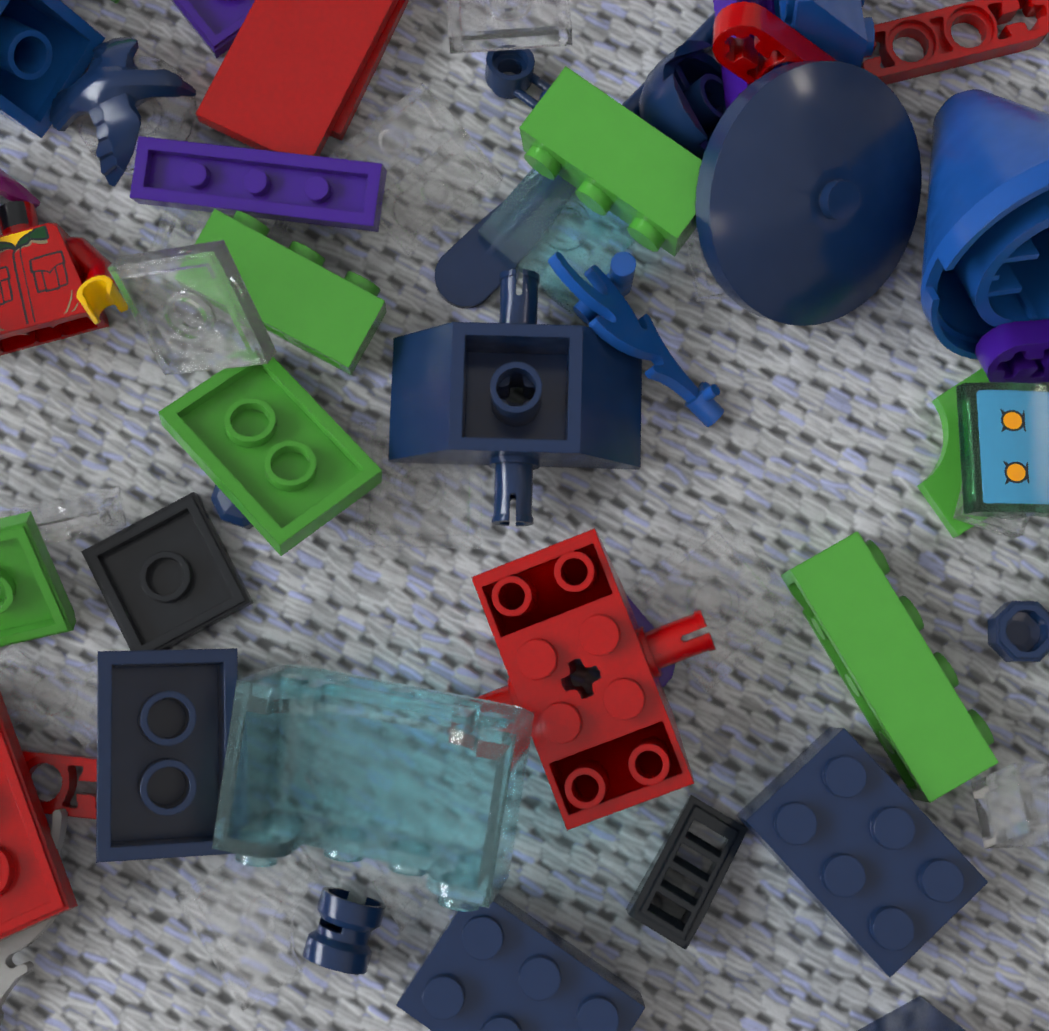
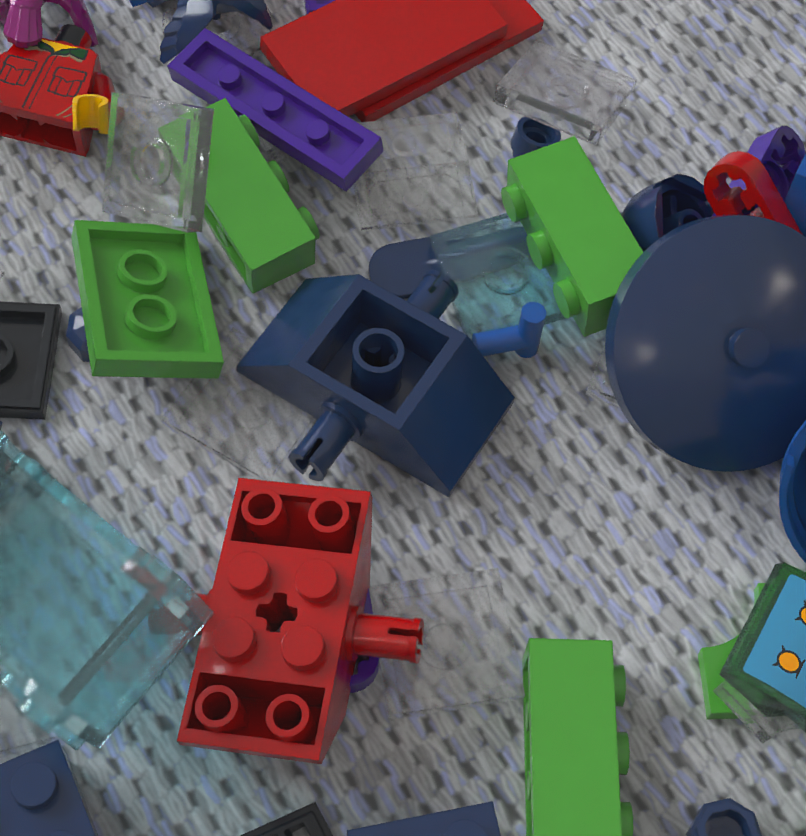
camera: 20 degrees right, 20 degrees down
blue piece [548,251,724,427] -> none

